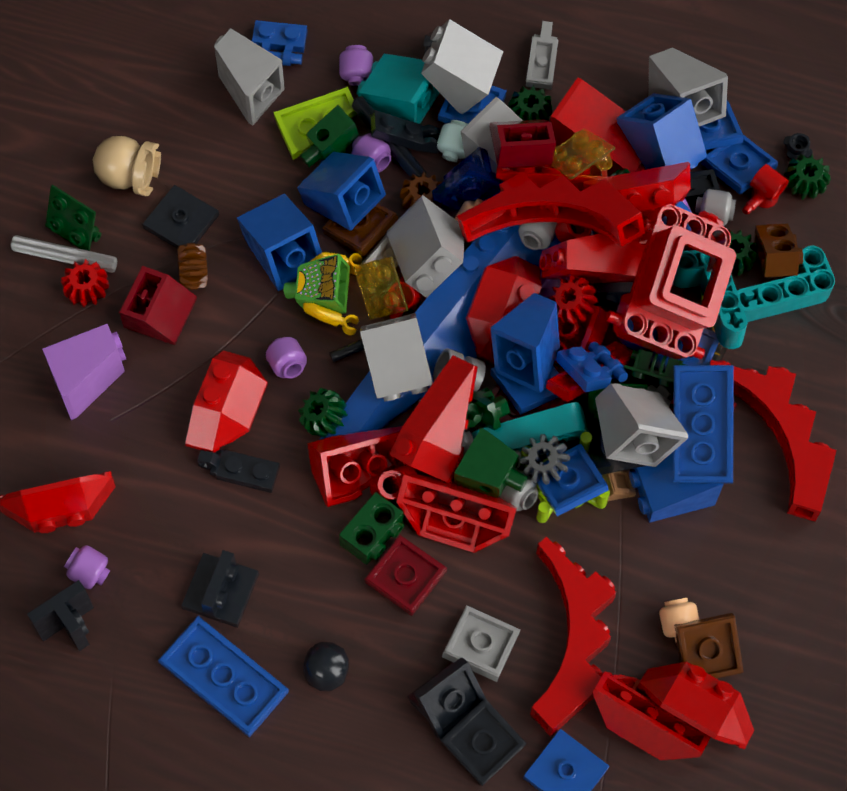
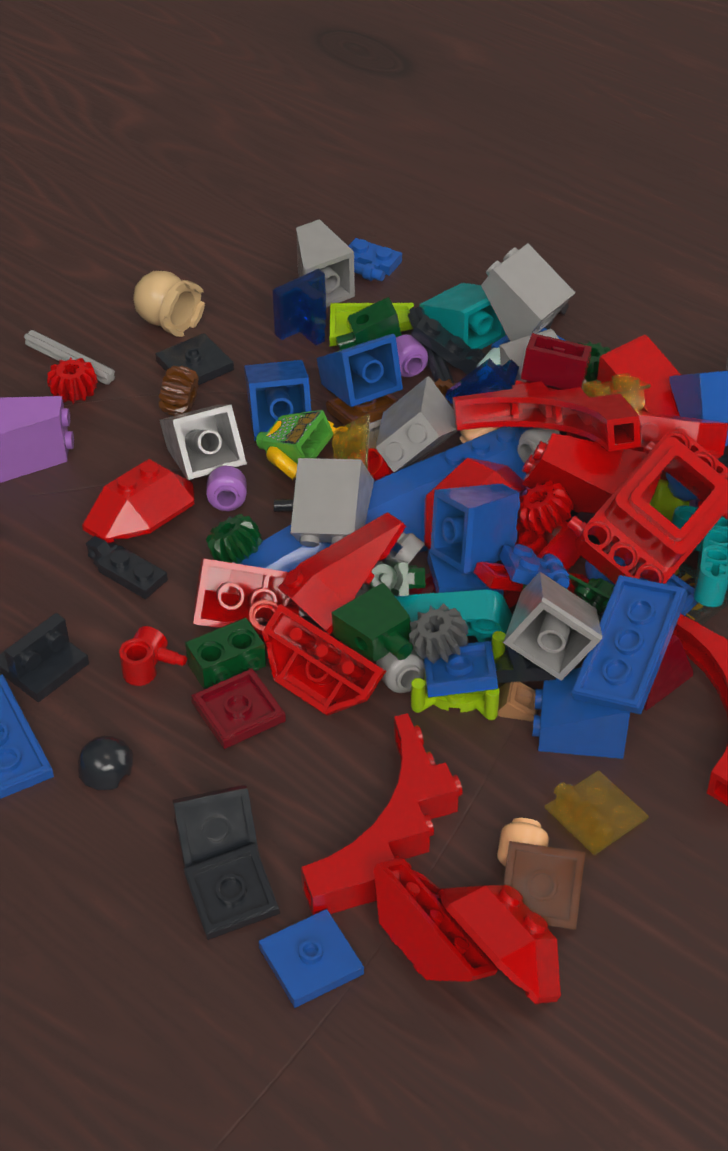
camera: 25 degrees right, 20 degrees down
dark green hinge [45,184,102,251] -> none
dark red slope [119,266,197,345] -> none
medium lavender head [339,45,373,86] -> none
light grey plate [442,605,521,682] -> none
light grey hinge [526,21,558,90] -> none
none -> red piece [119,626,187,686]
none -> light grey slope [160,404,247,480]
none -> clear blue bracket [272,269,327,345]
none -> clear yellow hinge [545,770,649,855]

